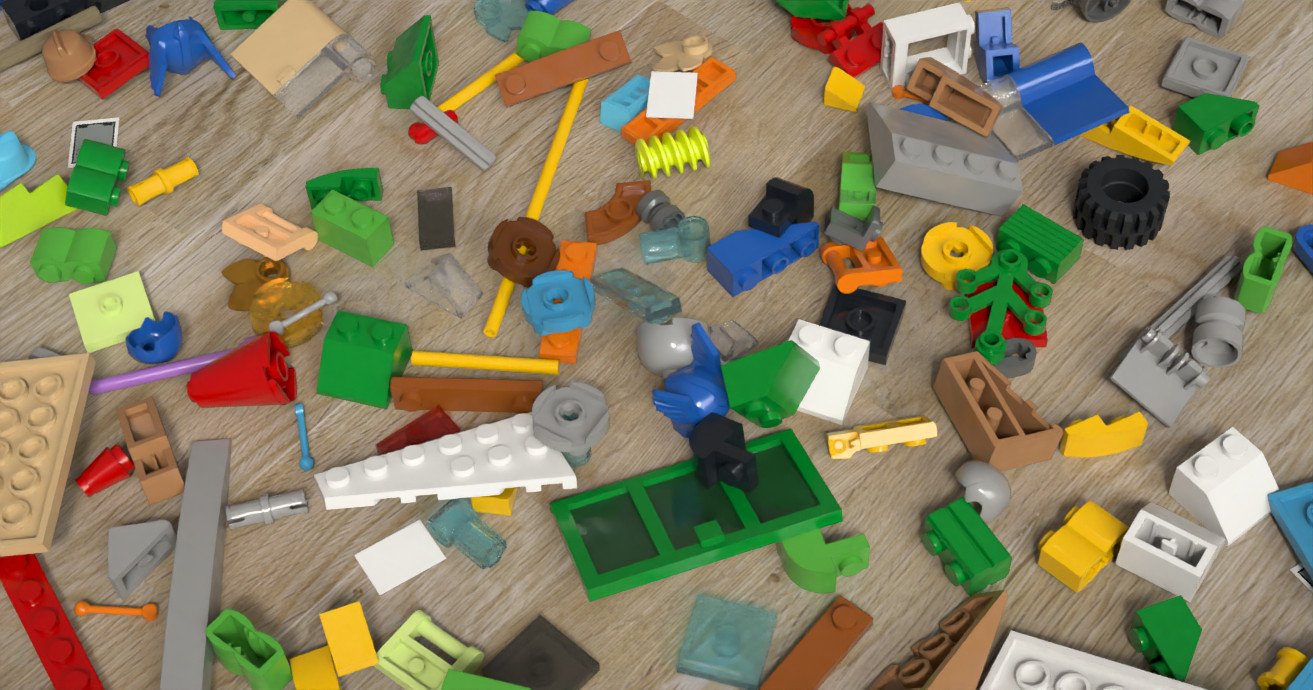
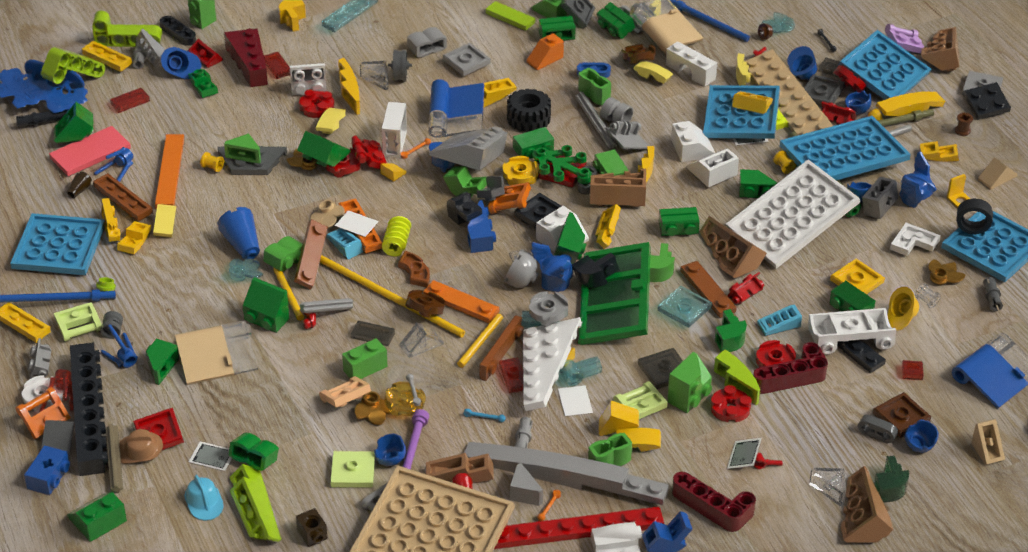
camera: 70 degrees left, 10 degrees down
bright green brick [30,227,117,284] -> none
yellow pin [127,157,199,207] -> none
blue helmet [145,16,236,97] -> none
red cone [186,331,297,408] -> none
green slope [305,168,384,210] -> none
green slope [316,310,413,410] -> none
dark azure plate [521,270,596,336] -> none
clear light blue plate [590,267,682,324] -> none
dark grey wheel [636,190,685,239] -> none
clear light blue piece [639,216,711,265] -> none
medium nougat slope [906,57,1003,137] -> none
light grey hair [955,460,1011,523] -> none
brick [973,7,1020,84] -> none
yellow brick [1038,500,1130,593] -> none
green slope [1172,93,1260,155] -> none
none -> bright green brick [592,149,629,176]

